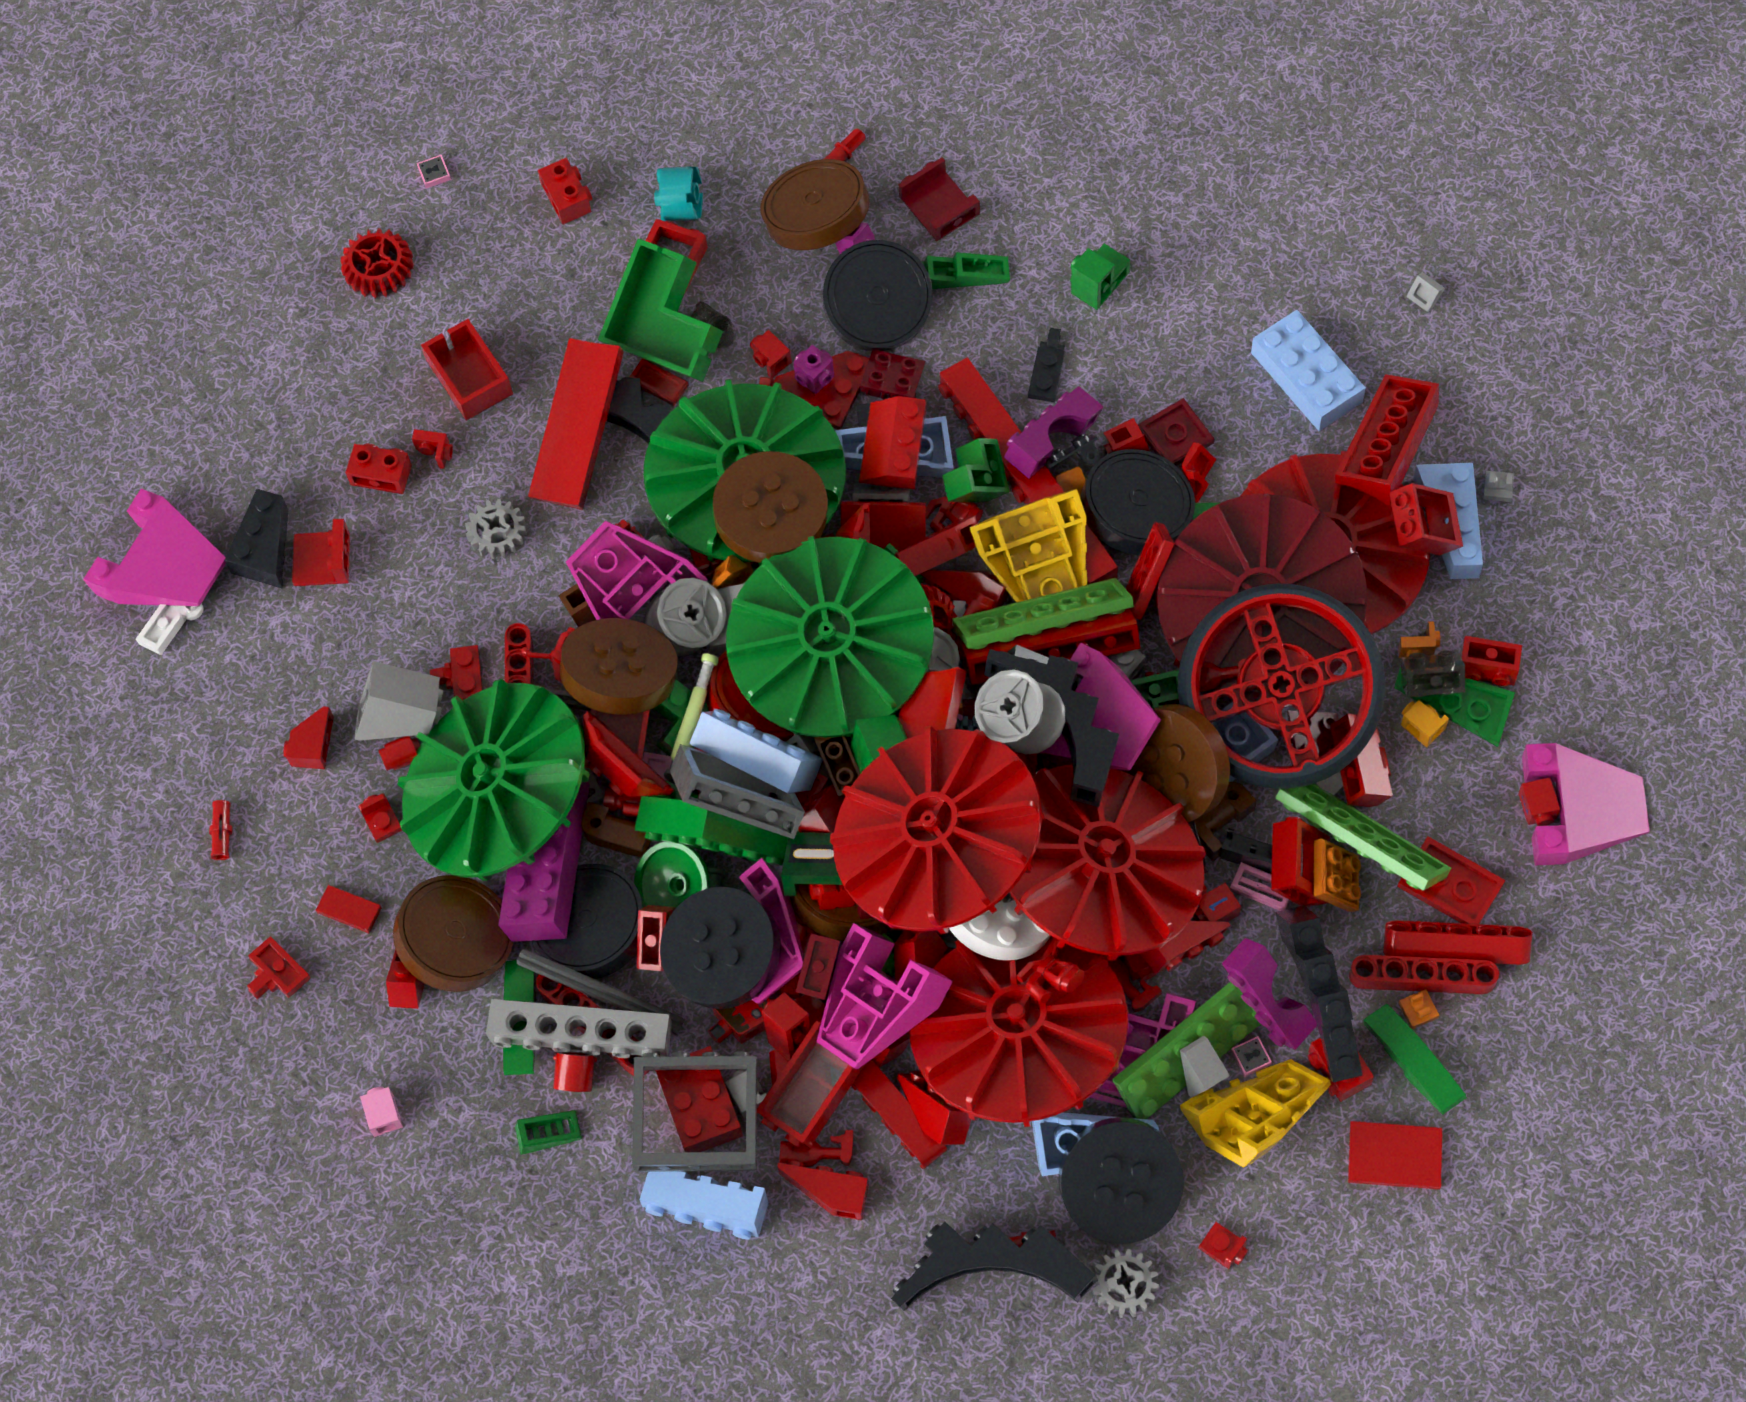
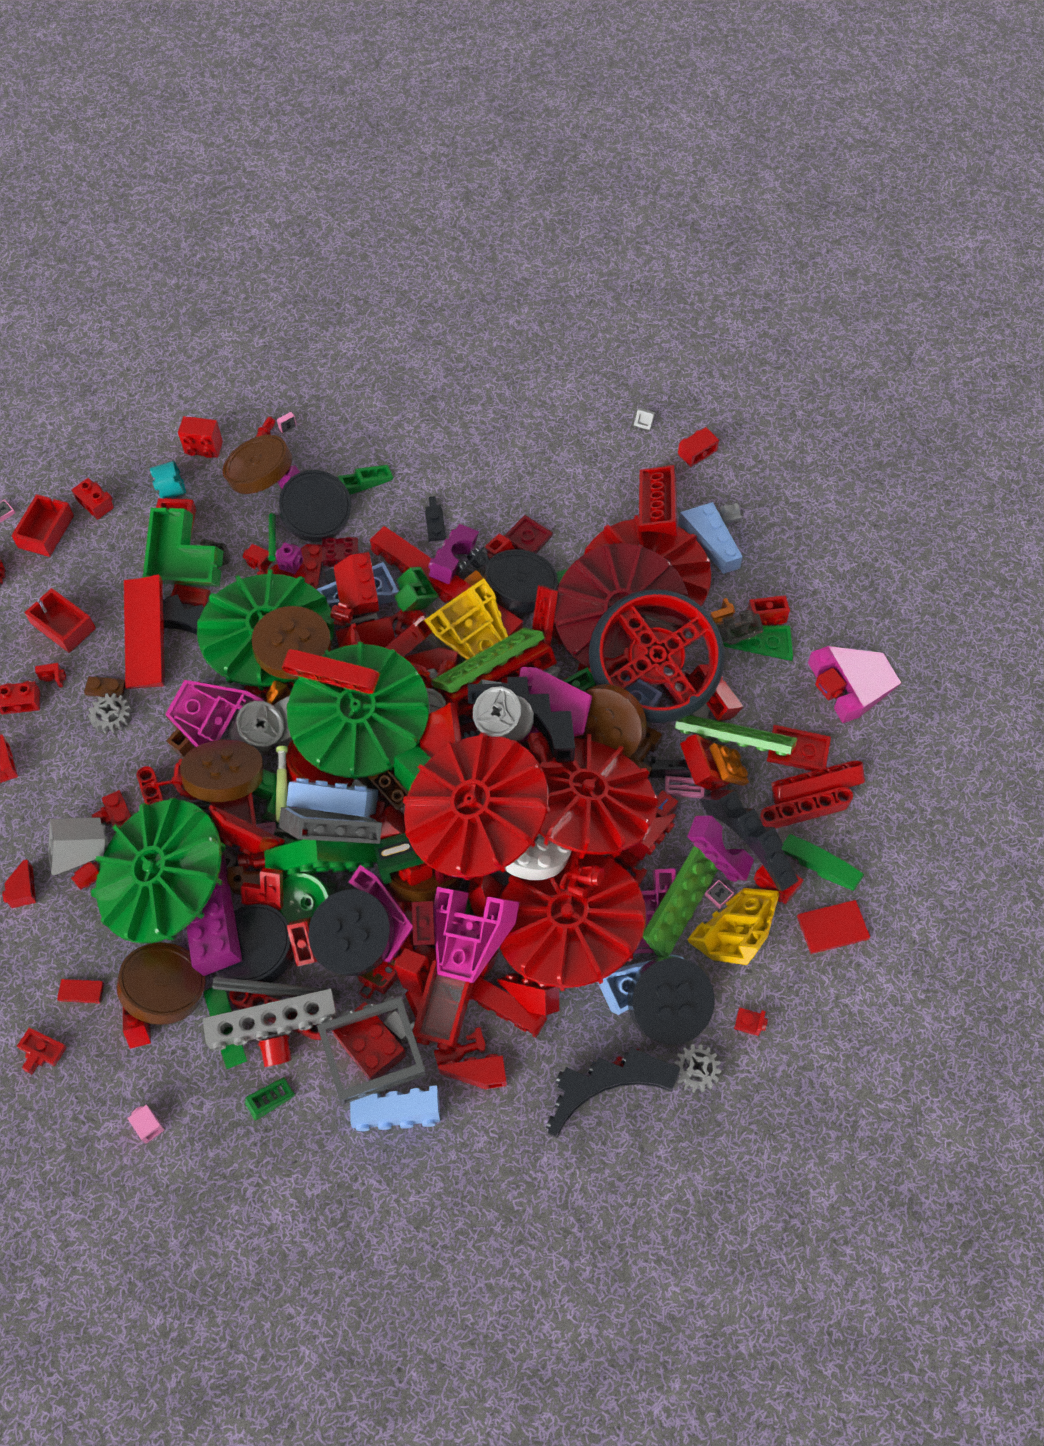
camera: 25 degrees left, 5 degrees down
red bracket [358,793,402,843] -> none
dark red panel [898,157,980,242] -> none
green brick [1070,243,1130,310] -> none
light grey slope [1180,1036,1230,1097] -> none
red slope [1182,442,1217,503] -> none
light blue brick [1251,310,1366,431] -> none
red window [1389,483,1463,555] -> none
orange tile [1398,989,1440,1029] -> none
light orange brick [1401,700,1449,747] -> none
none -> red piece [11,494,74,557]
none -> reddish brown plate [84,676,125,698]
none -> red brick [178,416,223,458]
none -> red plate [241,867,284,910]
none -> green bar [269,513,276,562]
none -> tile [277,412,297,433]
none -> red beam [282,649,380,694]
none -> red gear [330,602,353,626]
none -> red piece [527,732,563,775]
none -> red brick [678,427,719,467]

